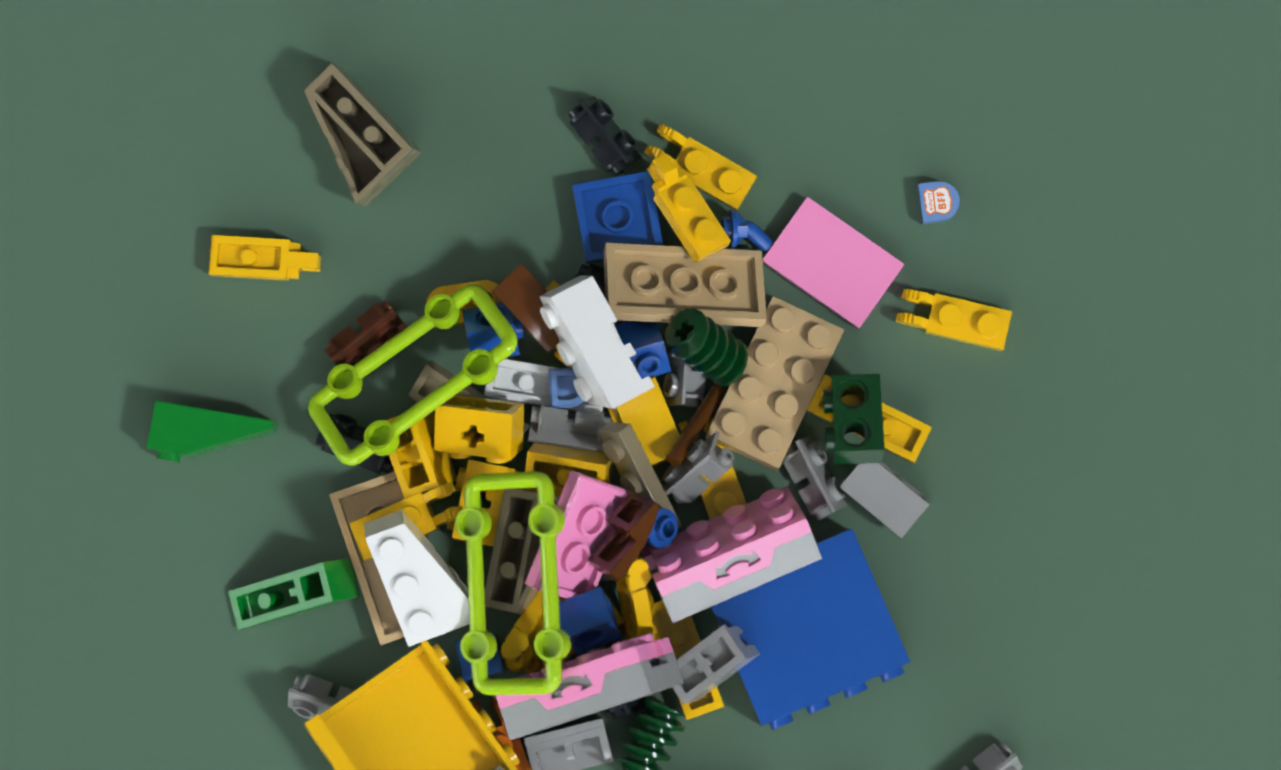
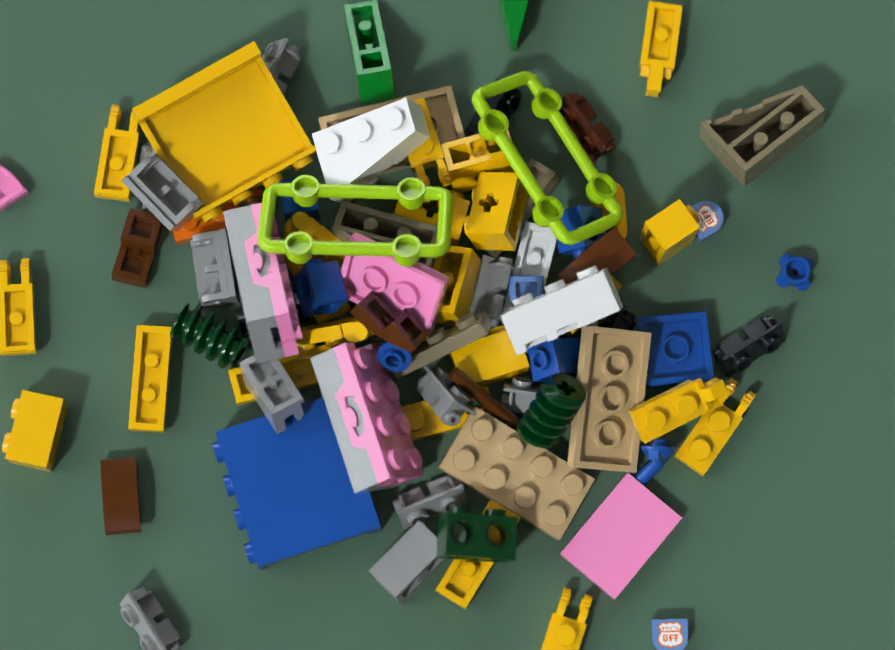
camera: 85 degrees right, 5 degrees down
none -> yellow brick [639,199,700,266]
none -> tile [691,201,724,243]
none -> blue plate [776,254,813,291]

